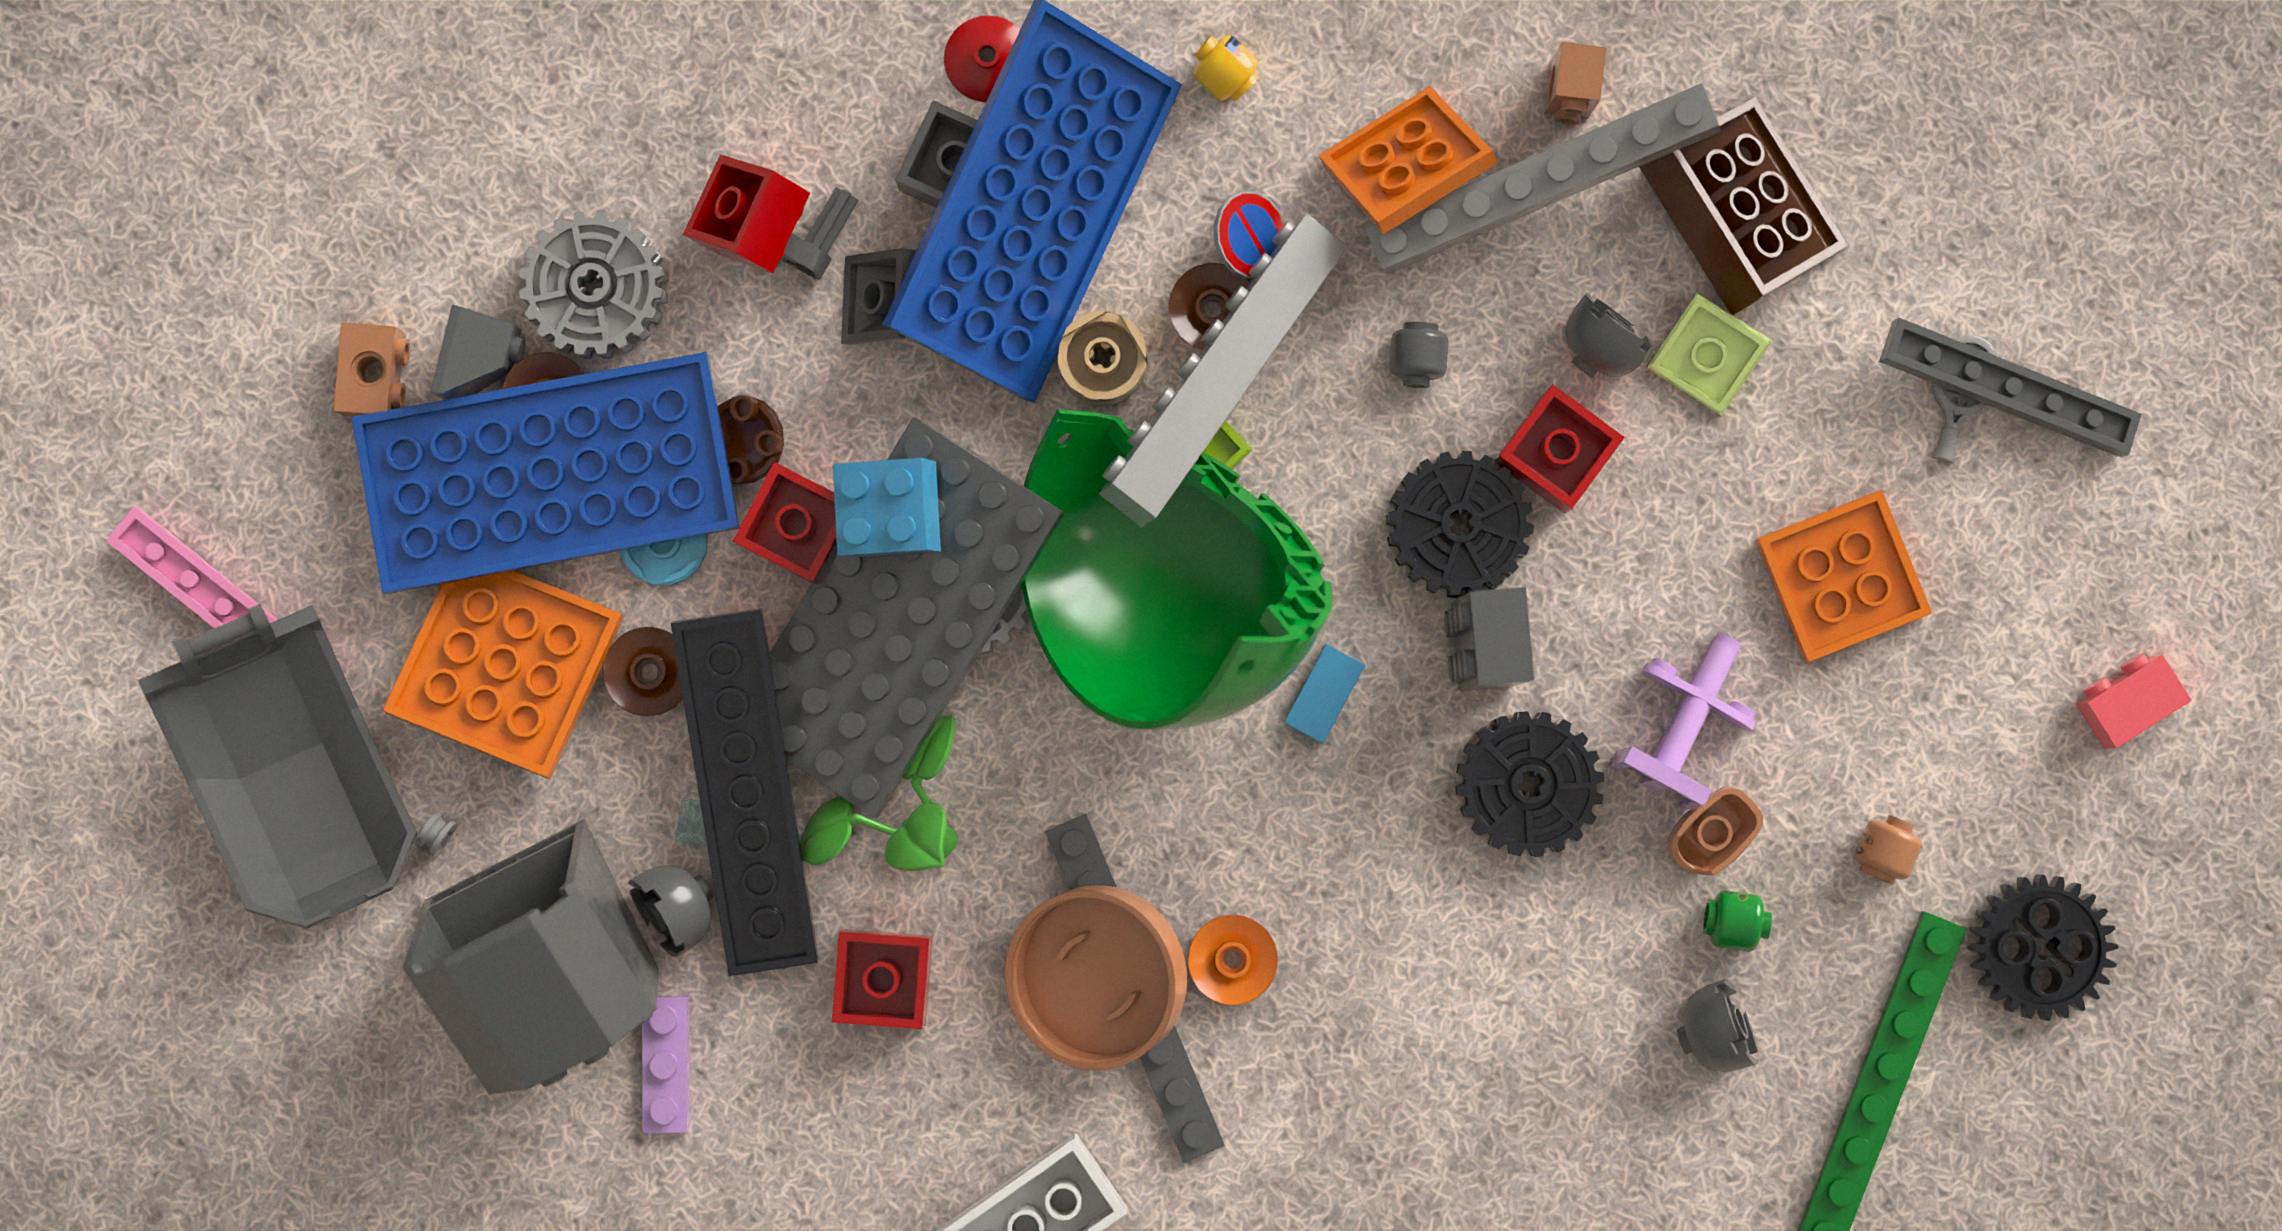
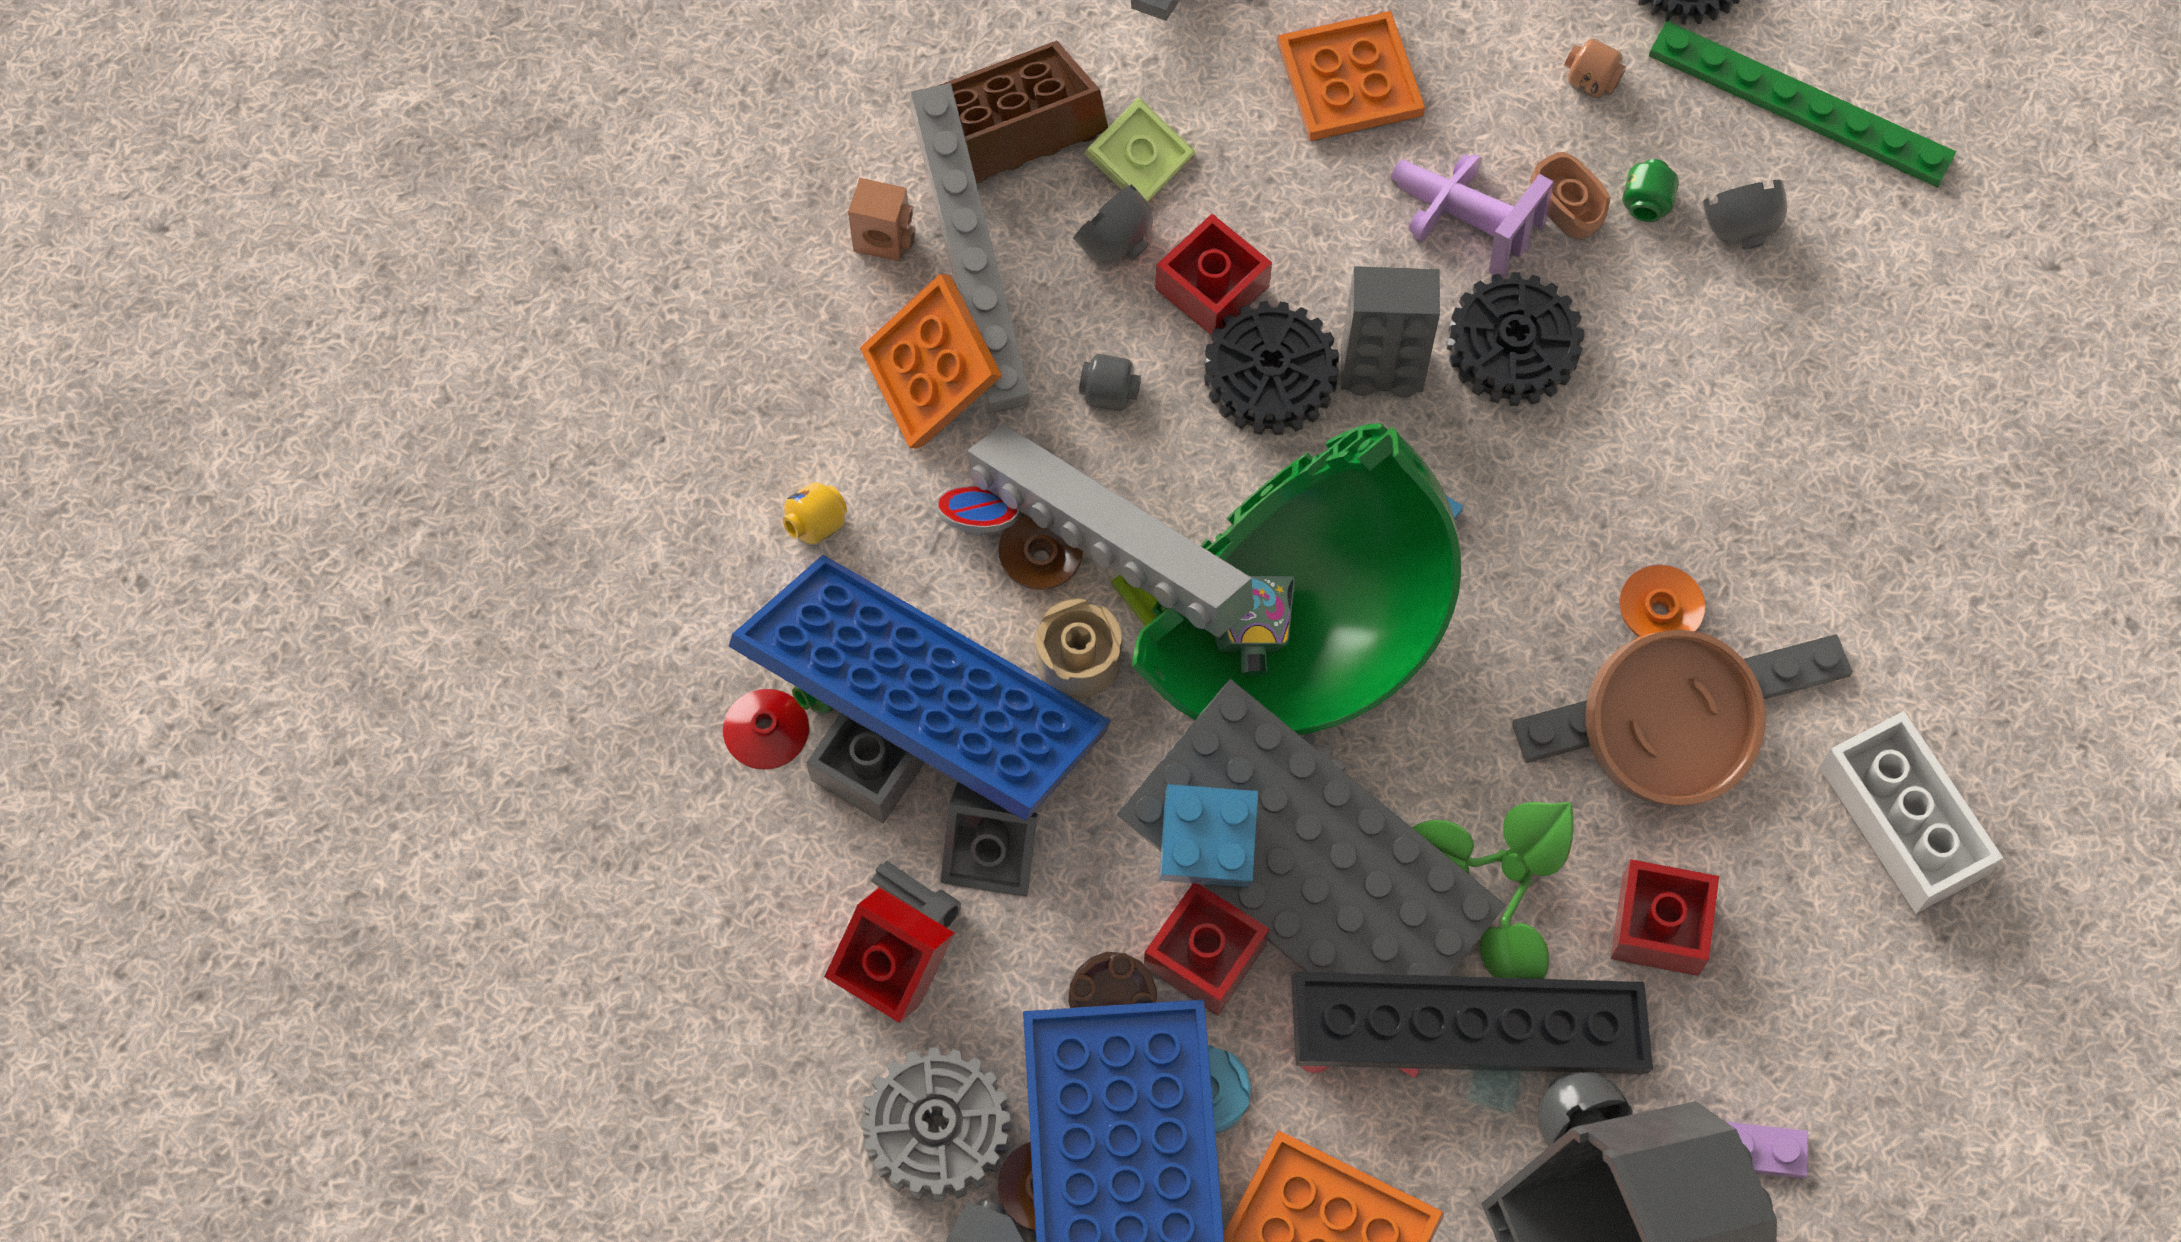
camera: 80 degrees left, 20 degrees down
reddish brown dish [603,627,683,716] -> none
none -> torso [1214,576,1294,676]

